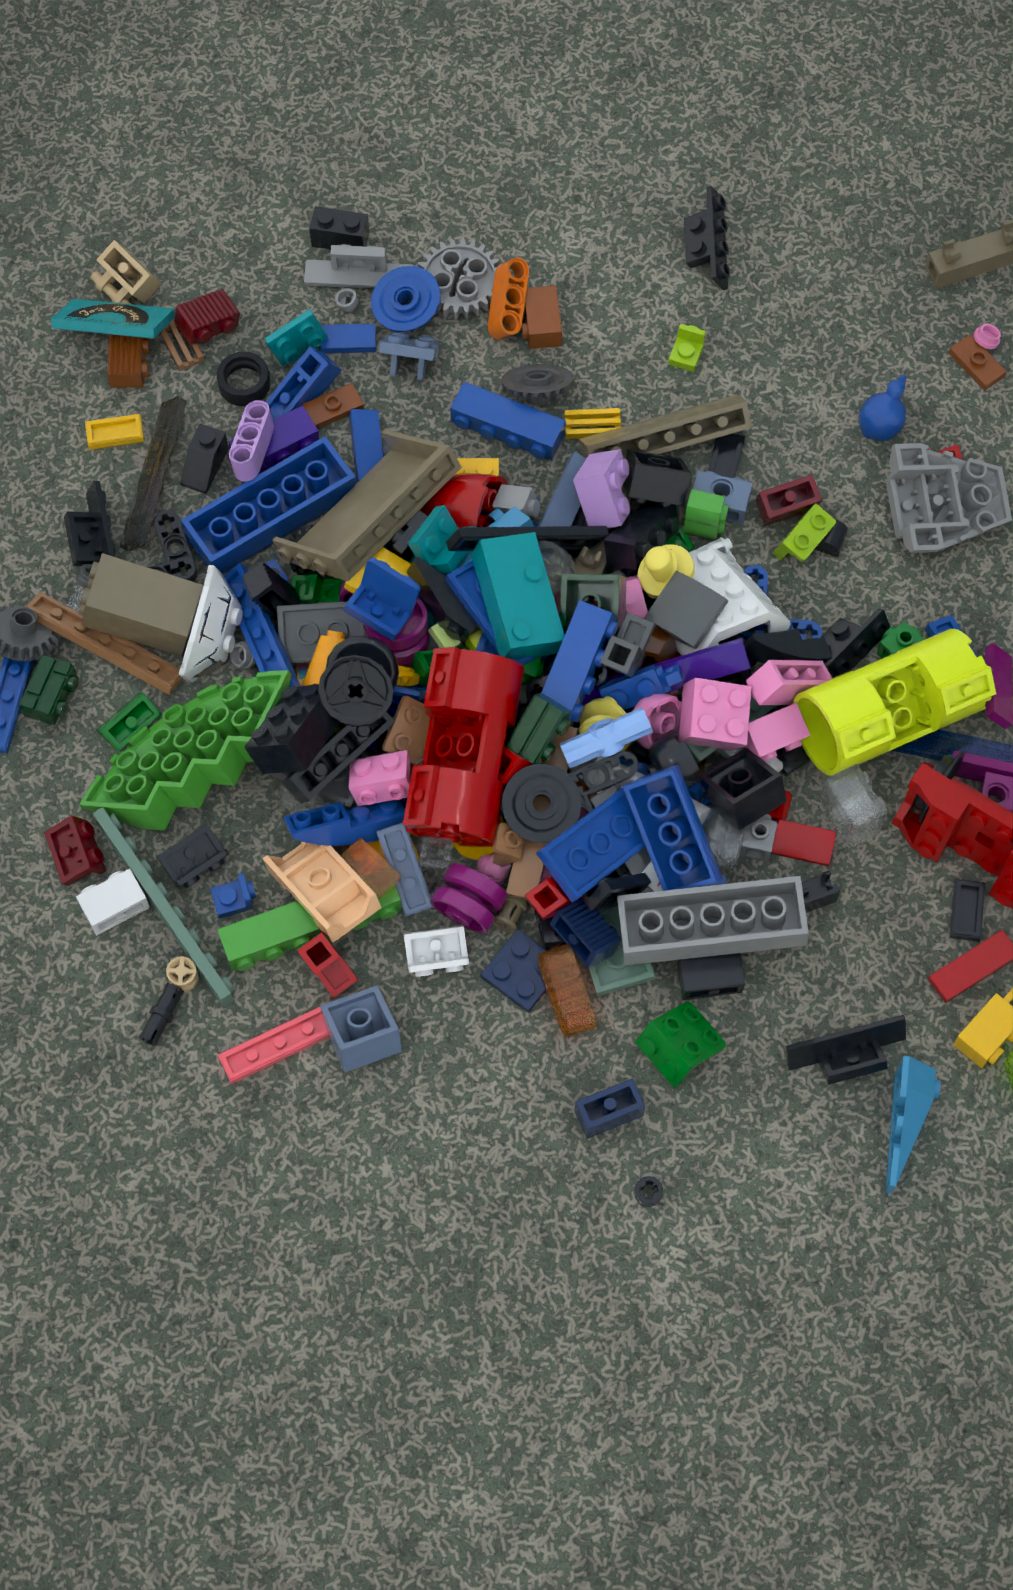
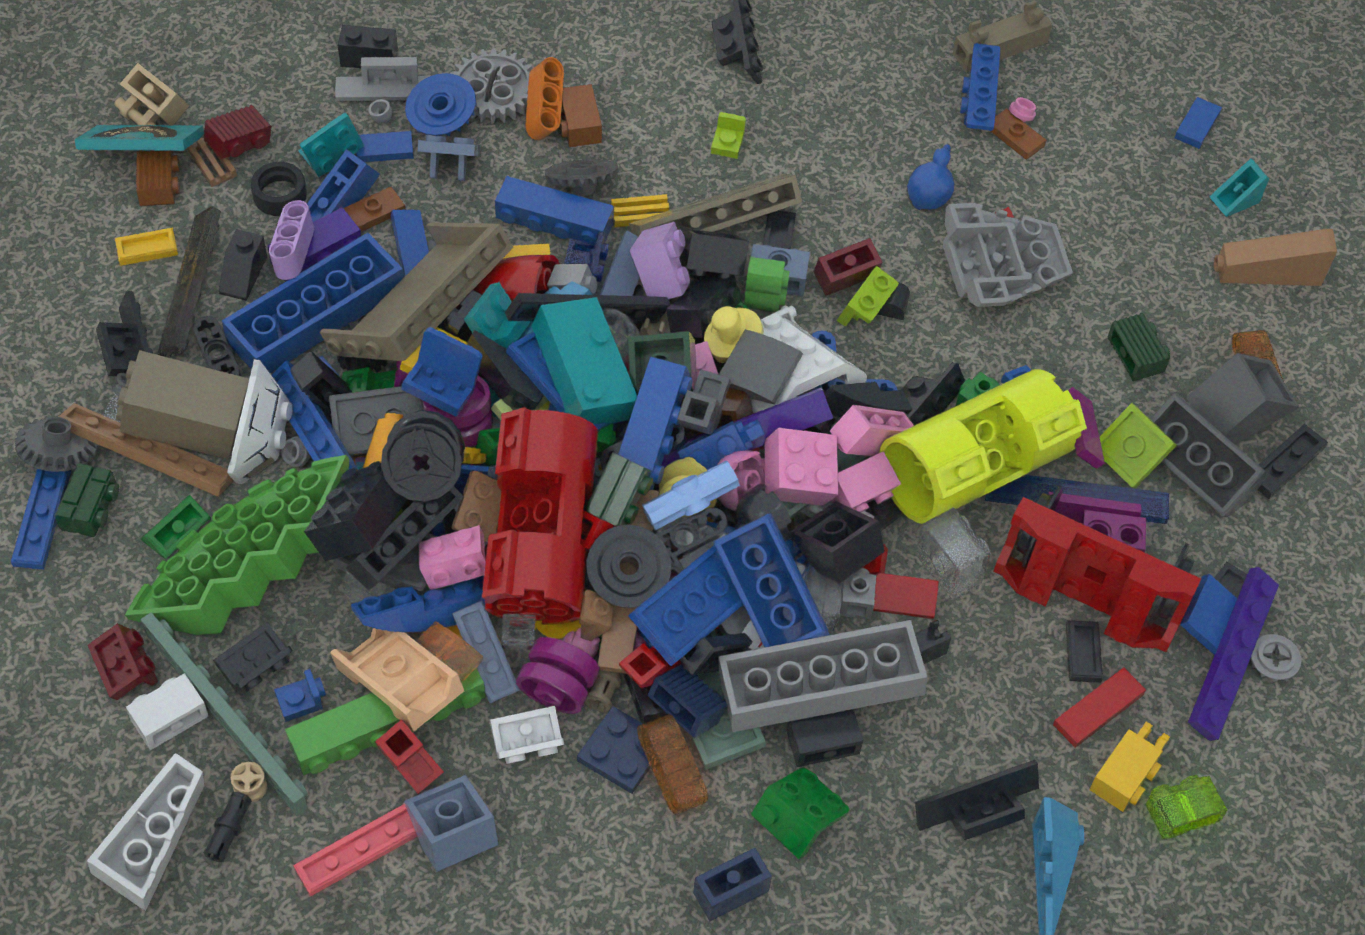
camera: 10 degrees left, 10 degrees down
none -> white wedge [87,753,204,911]
none -> clear blue bracket [564,232,609,282]
none -> blue bracket [960,43,1000,131]

